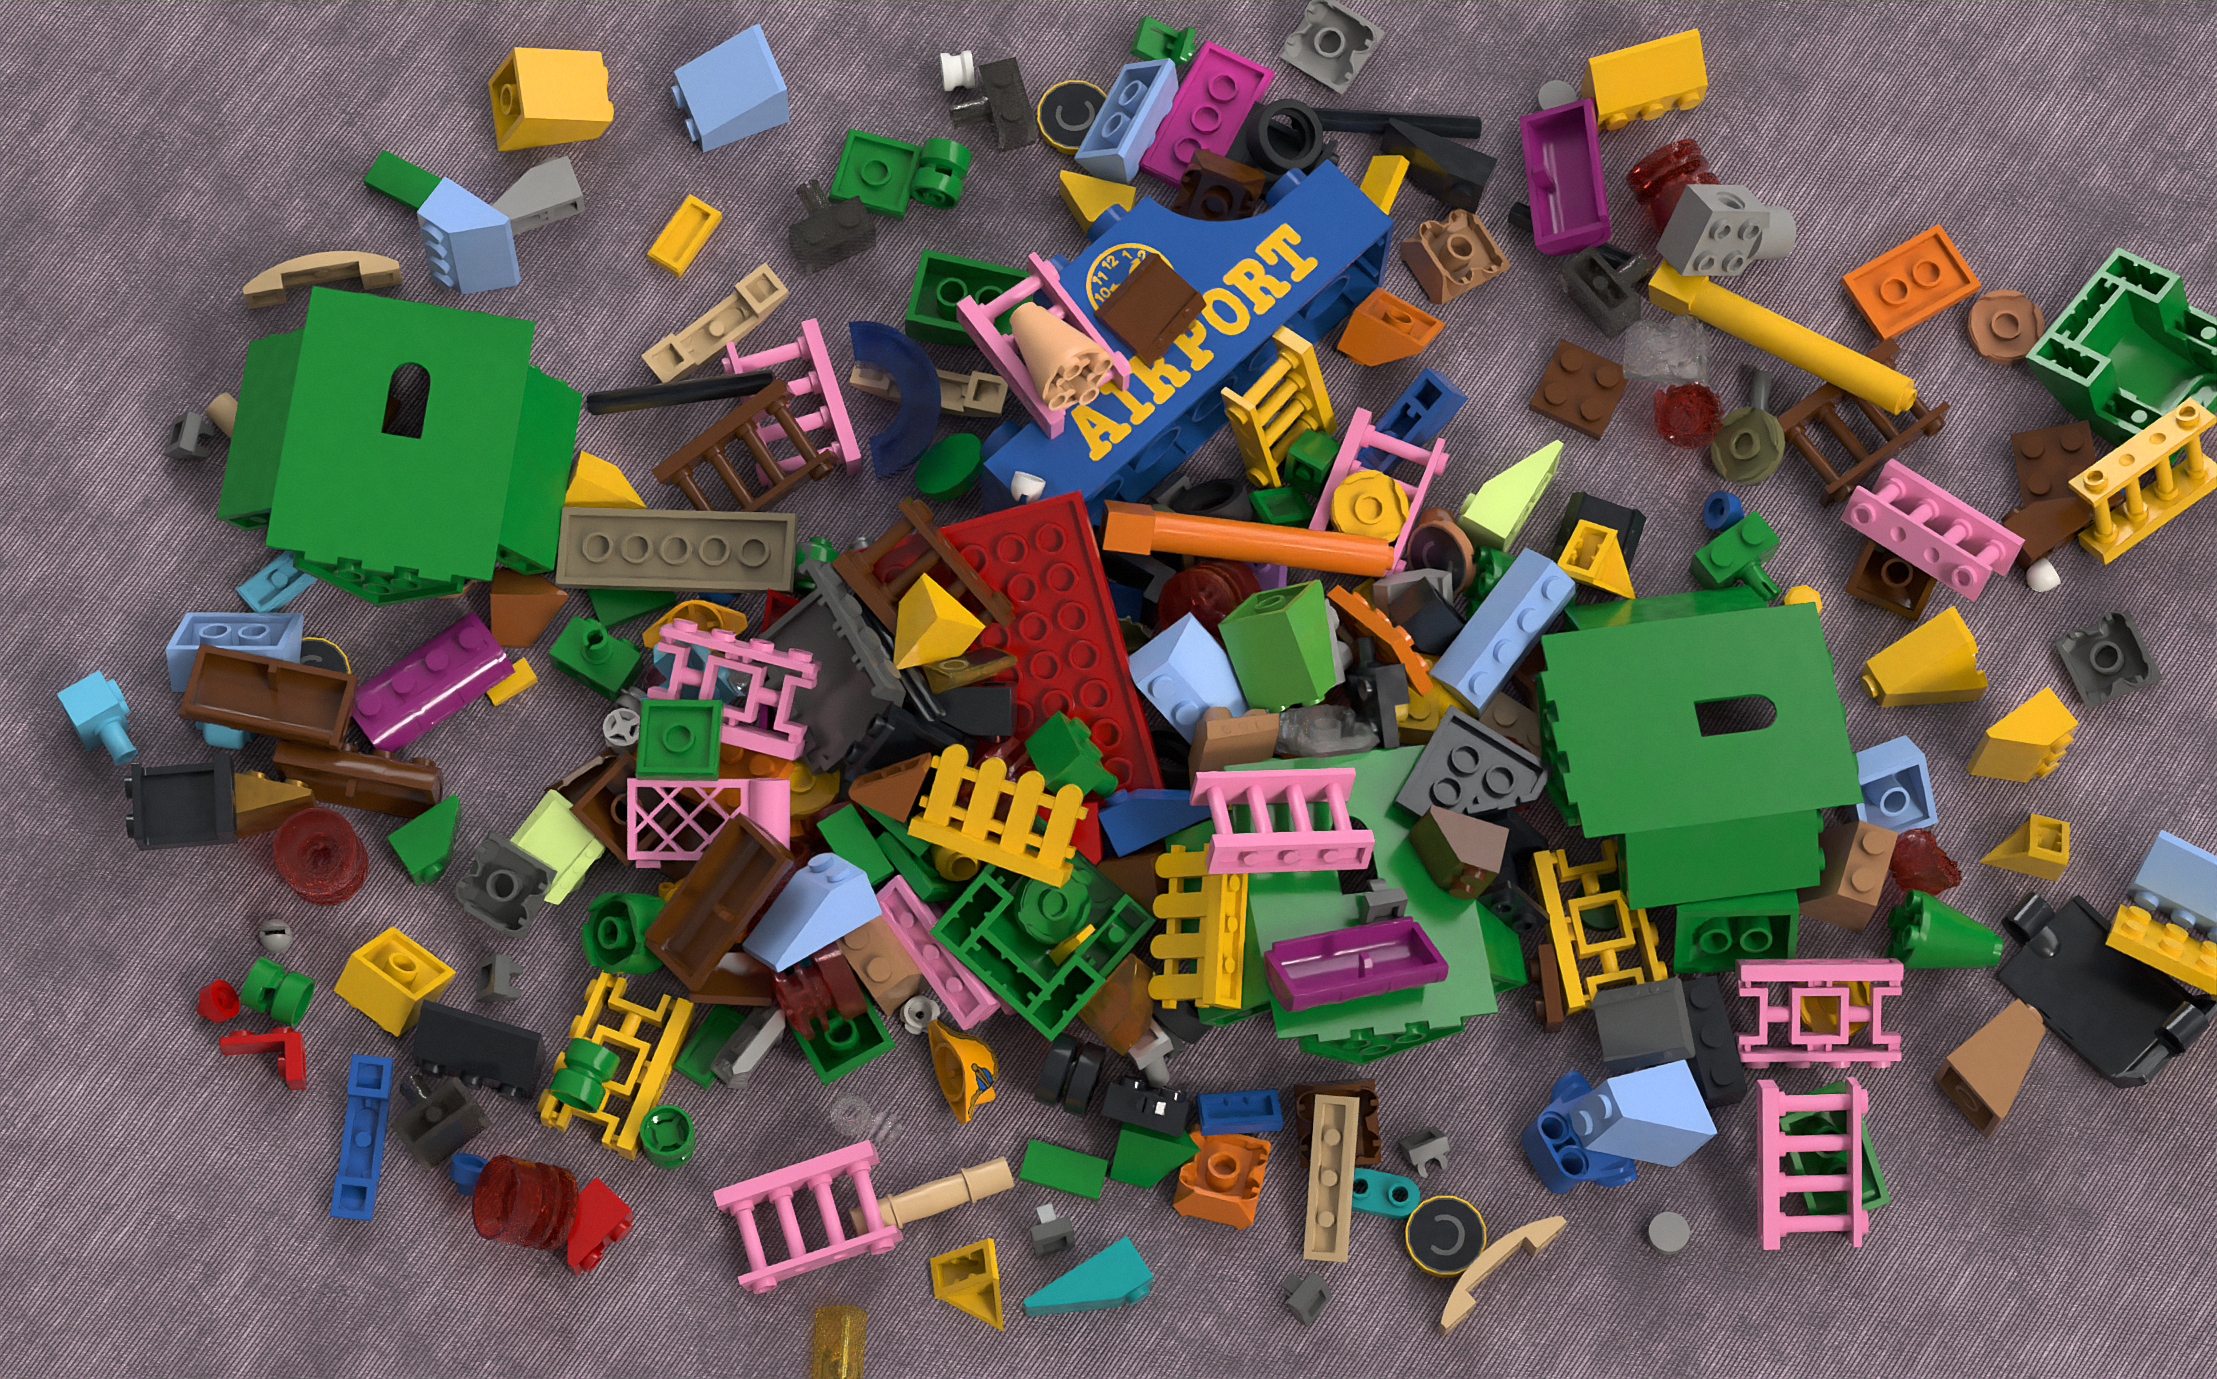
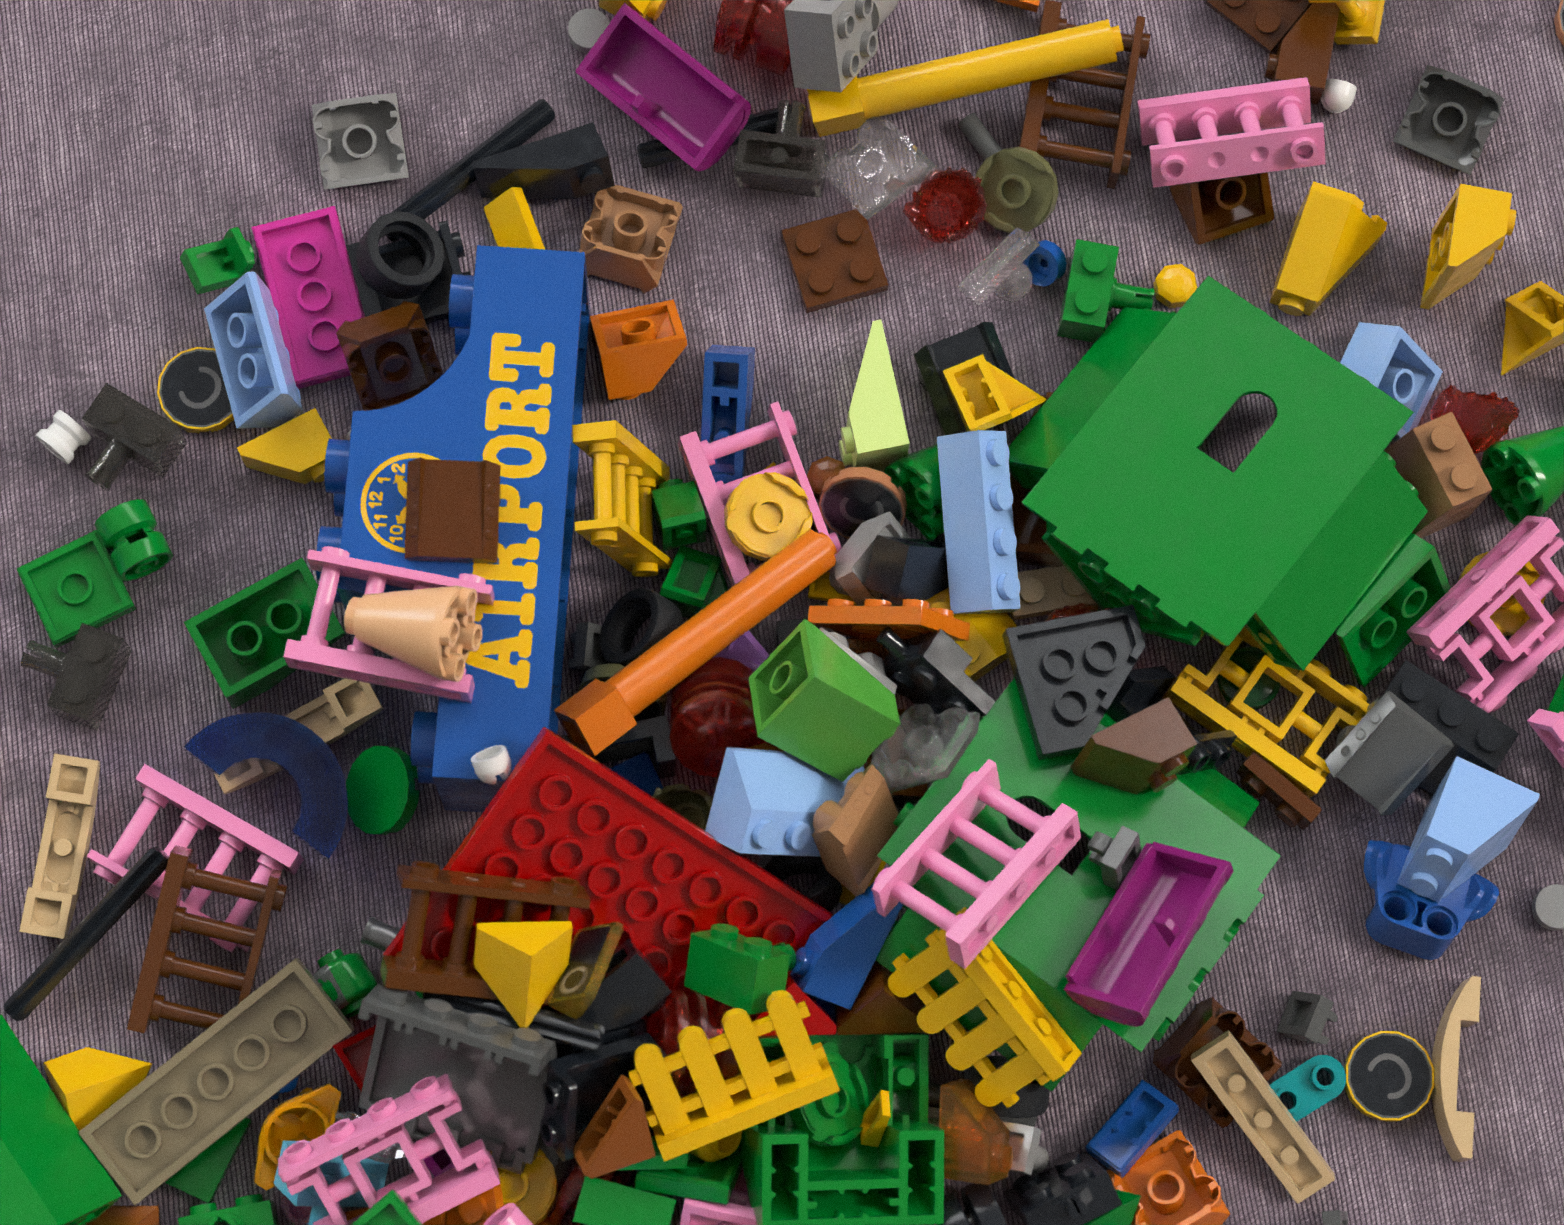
camera: 45 degrees left, 5 degrees up
none -> clear tile [958,228,1040,306]

